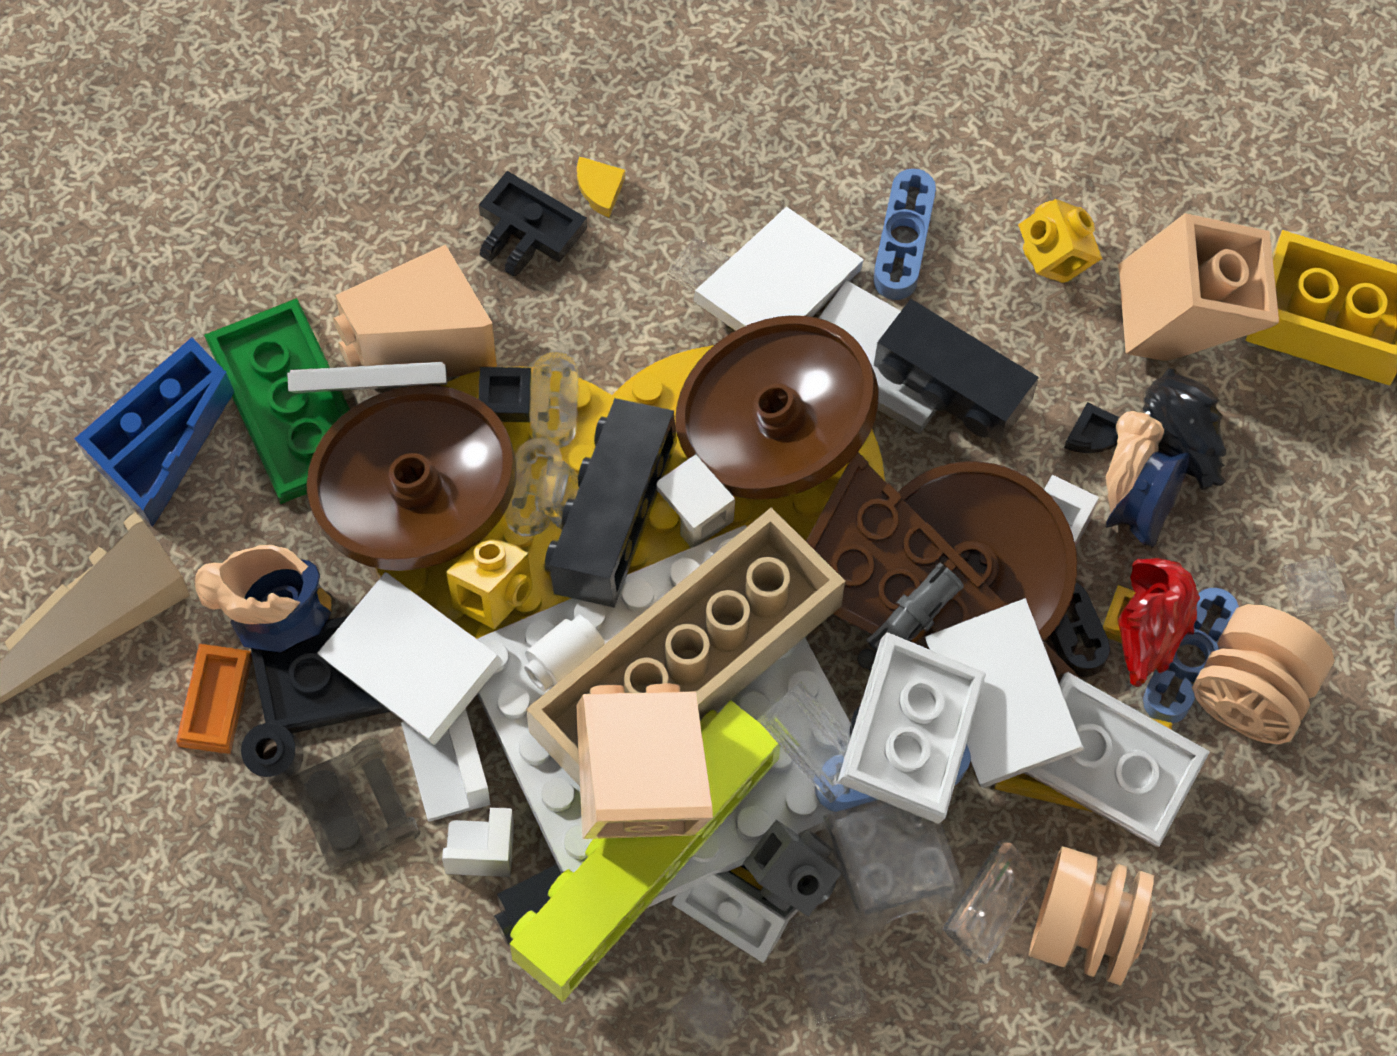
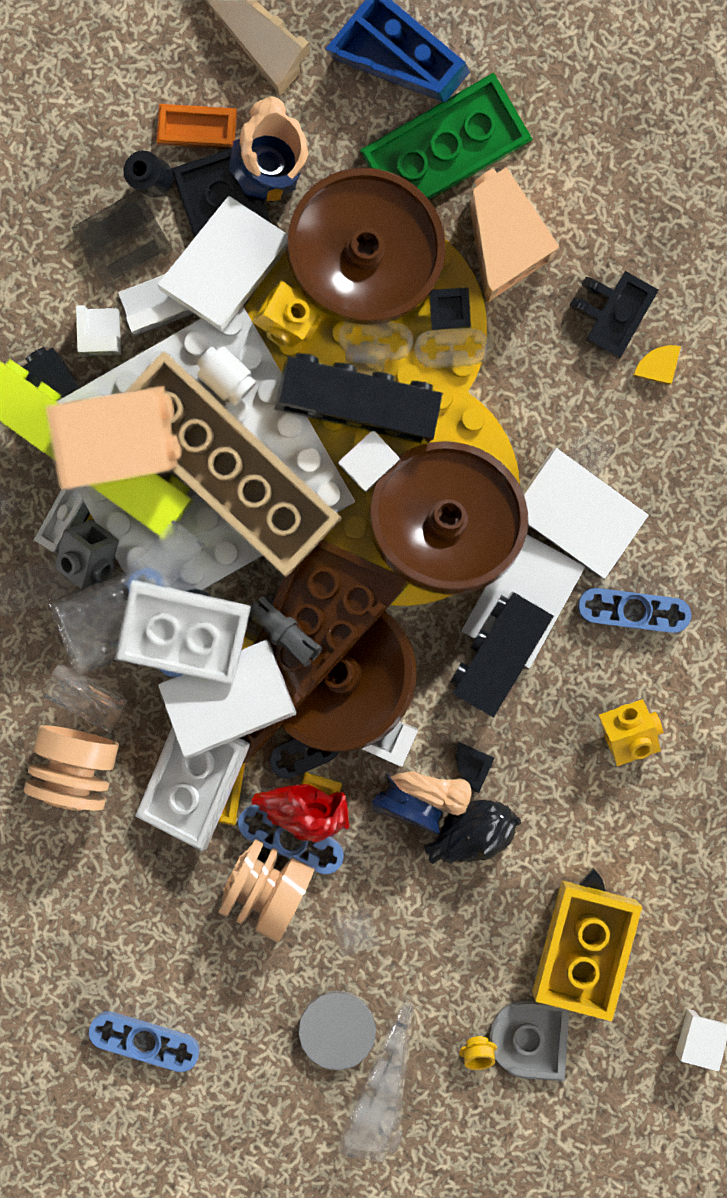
camera: 90 degrees right, 25 degrees up
white tile [287,362,447,393] -> none
light nougat slope [1118,213,1279,361] -> none

